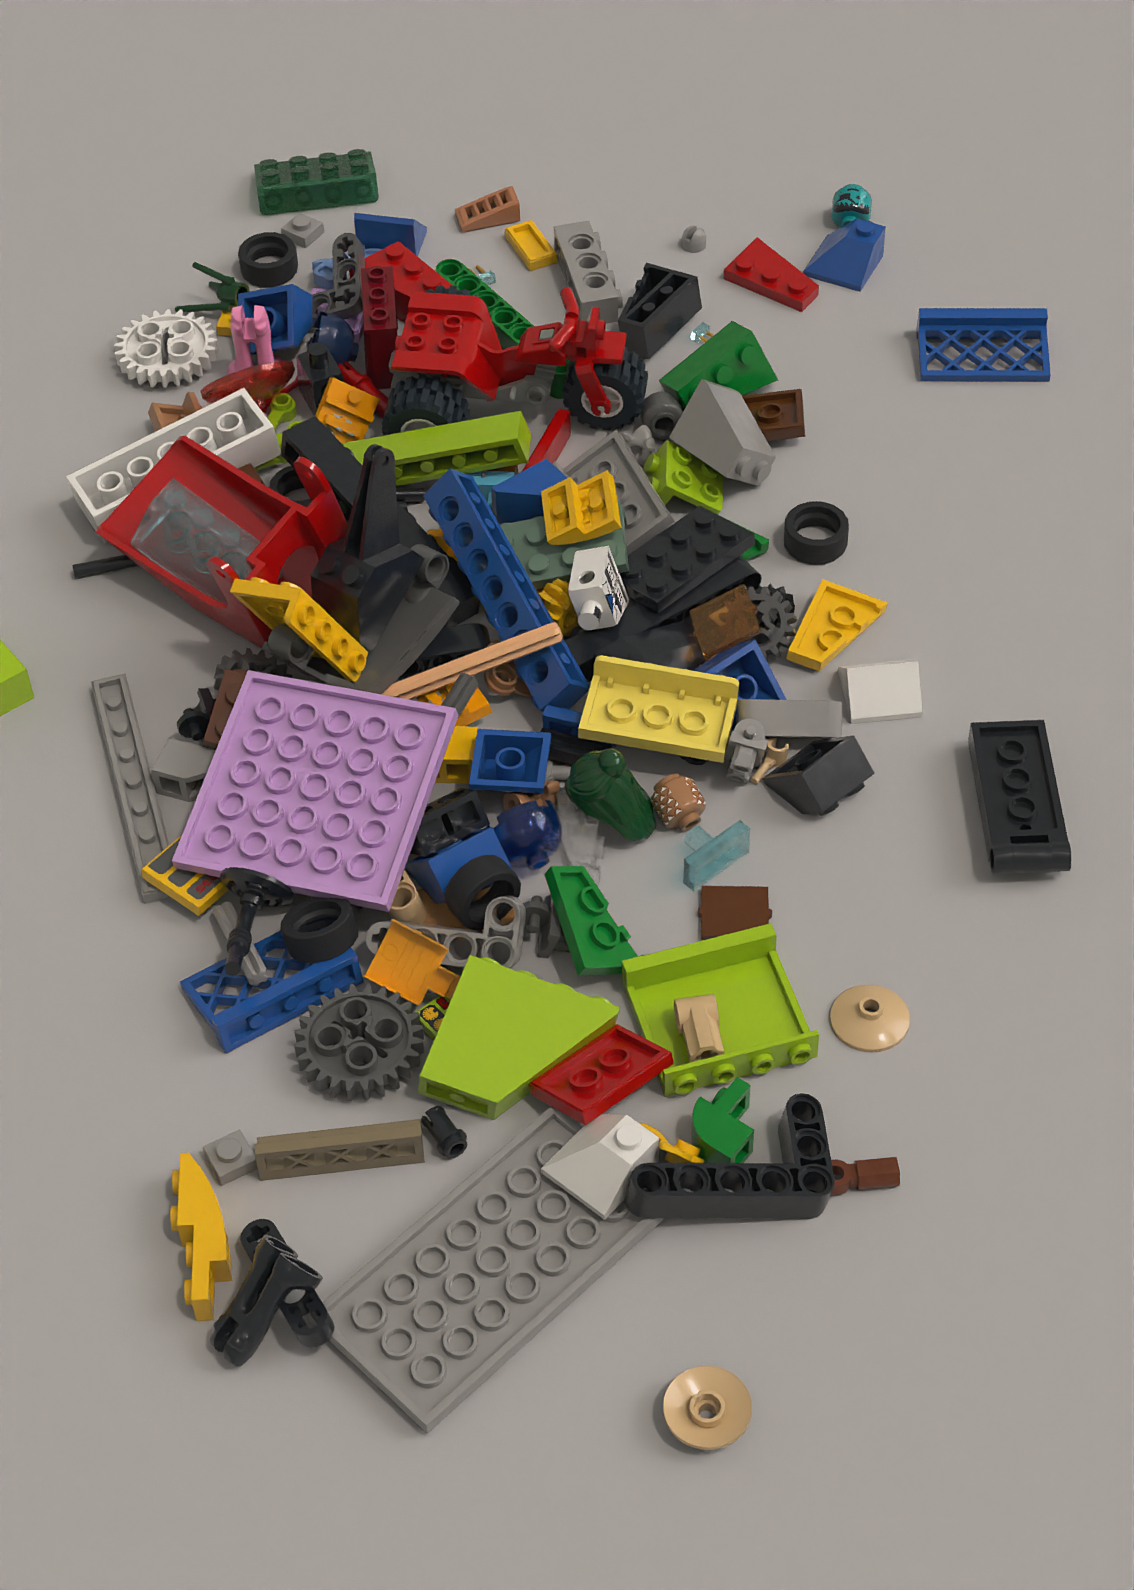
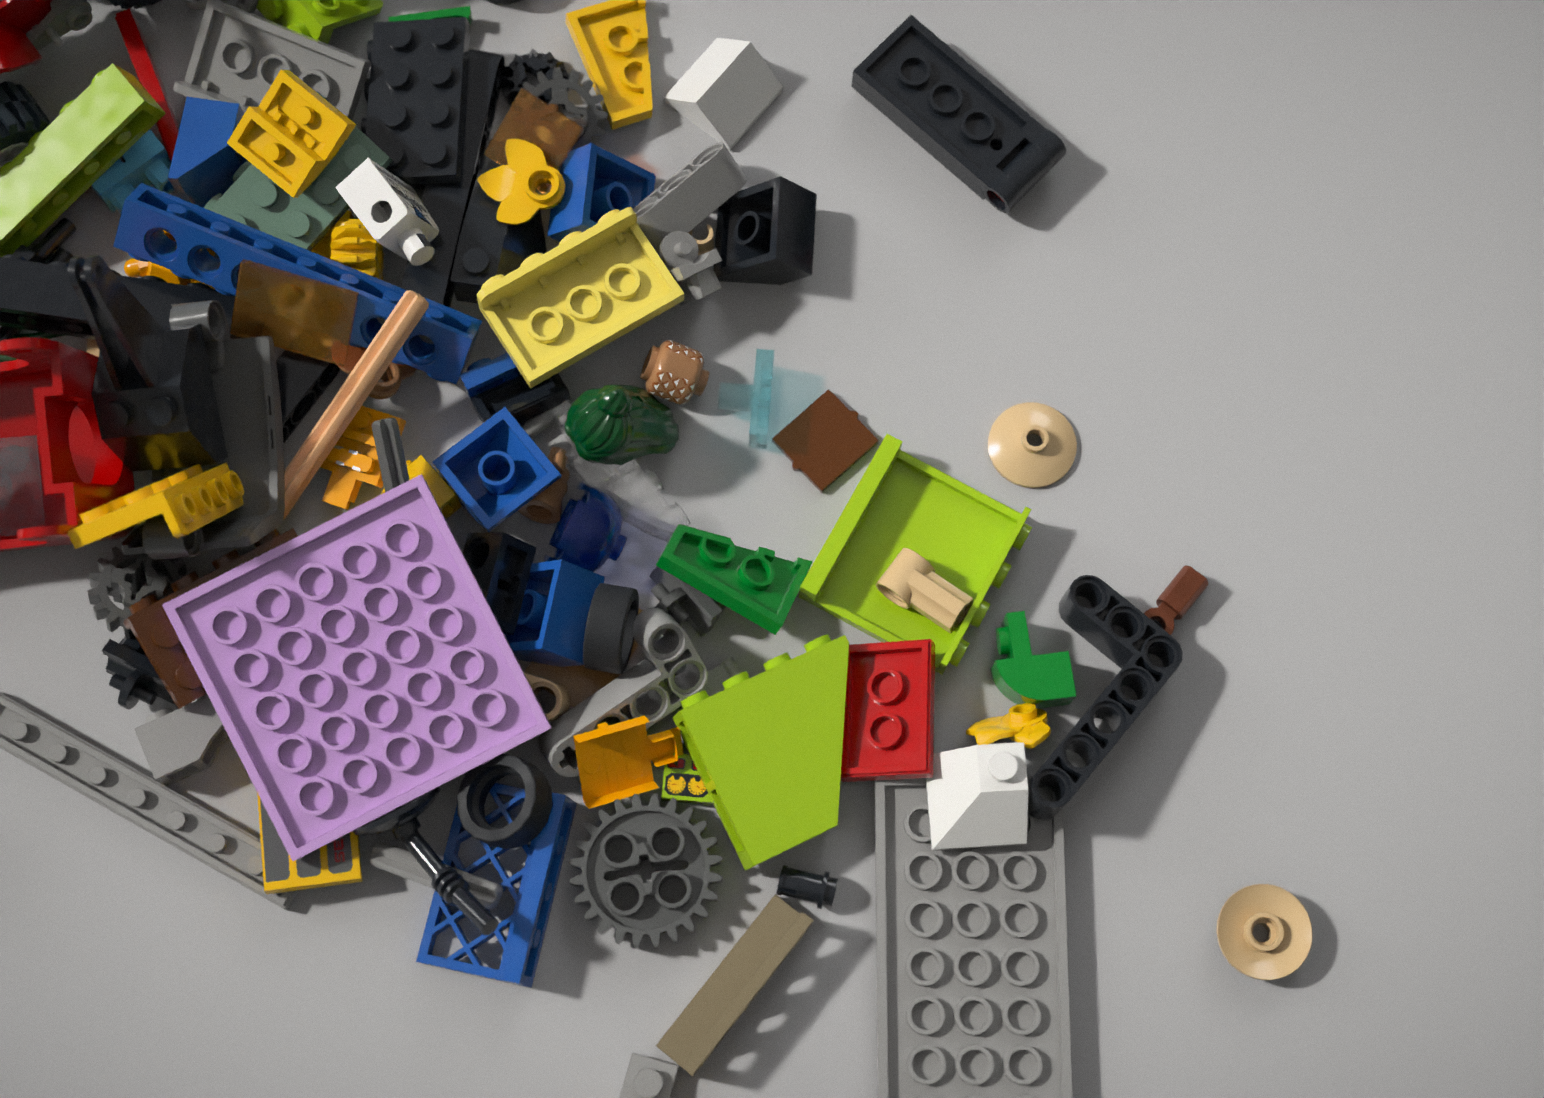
camera: 50 degrees left, 25 degrees up
none -> clear orange piece [230,259,359,367]
none -> yellow plate [478,139,566,225]

